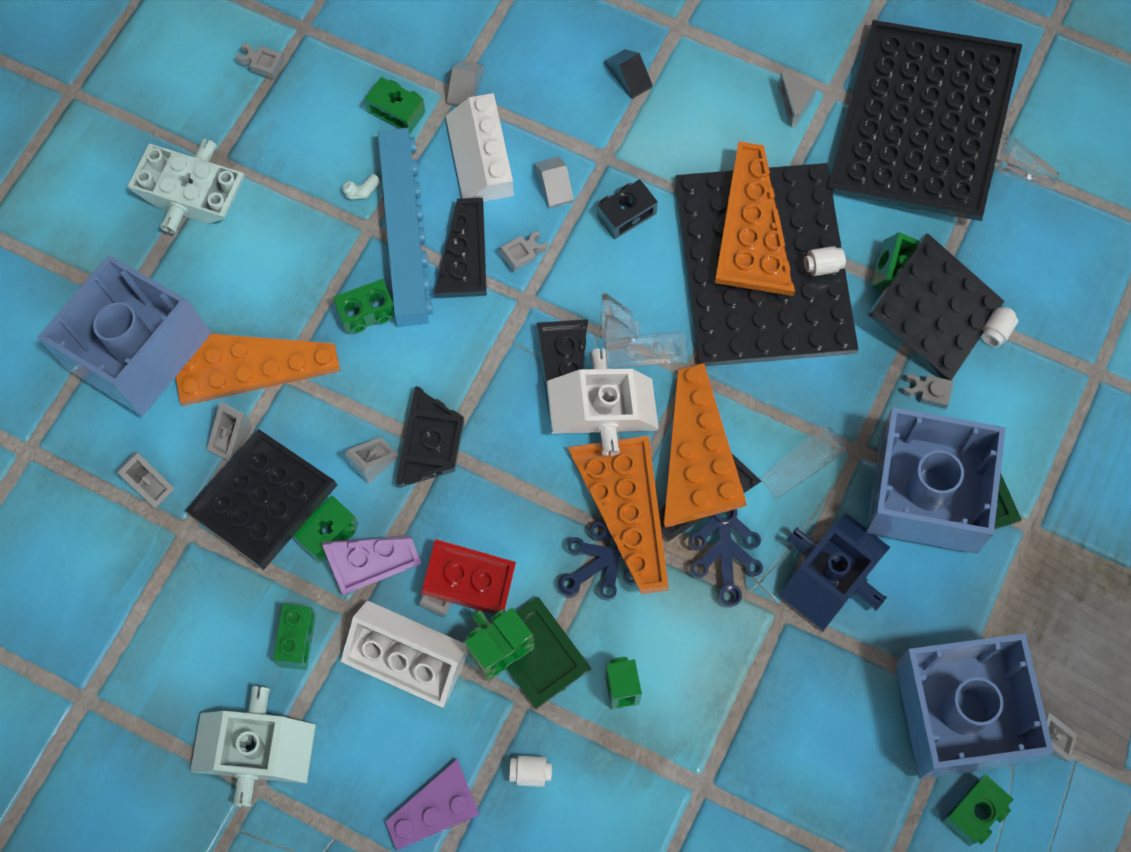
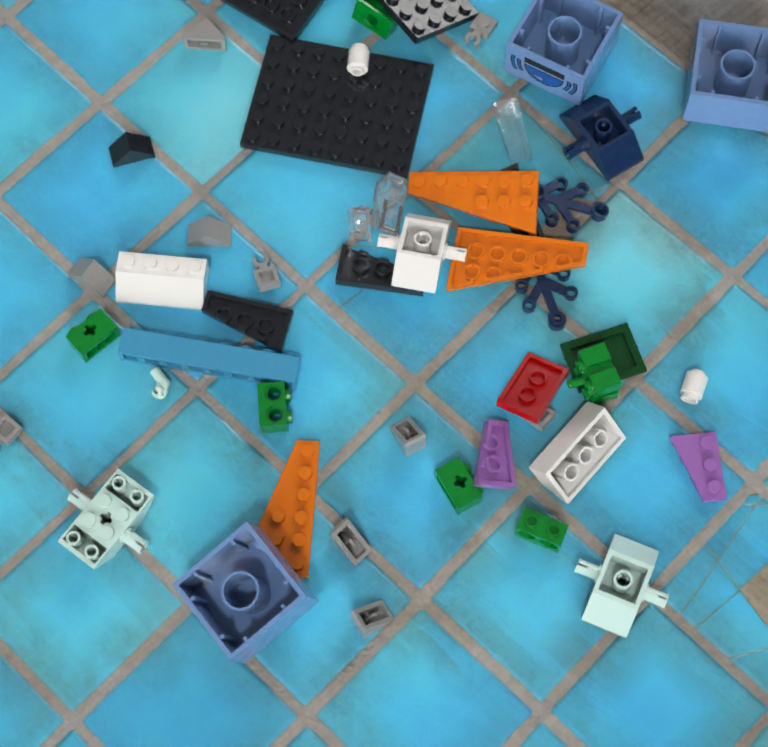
camera: 70 degrees left, 0 degrees up
black plate [185,429,338,570] -> none
black wing [396,386,465,488] -> none
black brick [597,179,658,240] -> none
green brick [605,657,642,710] -> none
orange wing [715,141,795,296] -> none

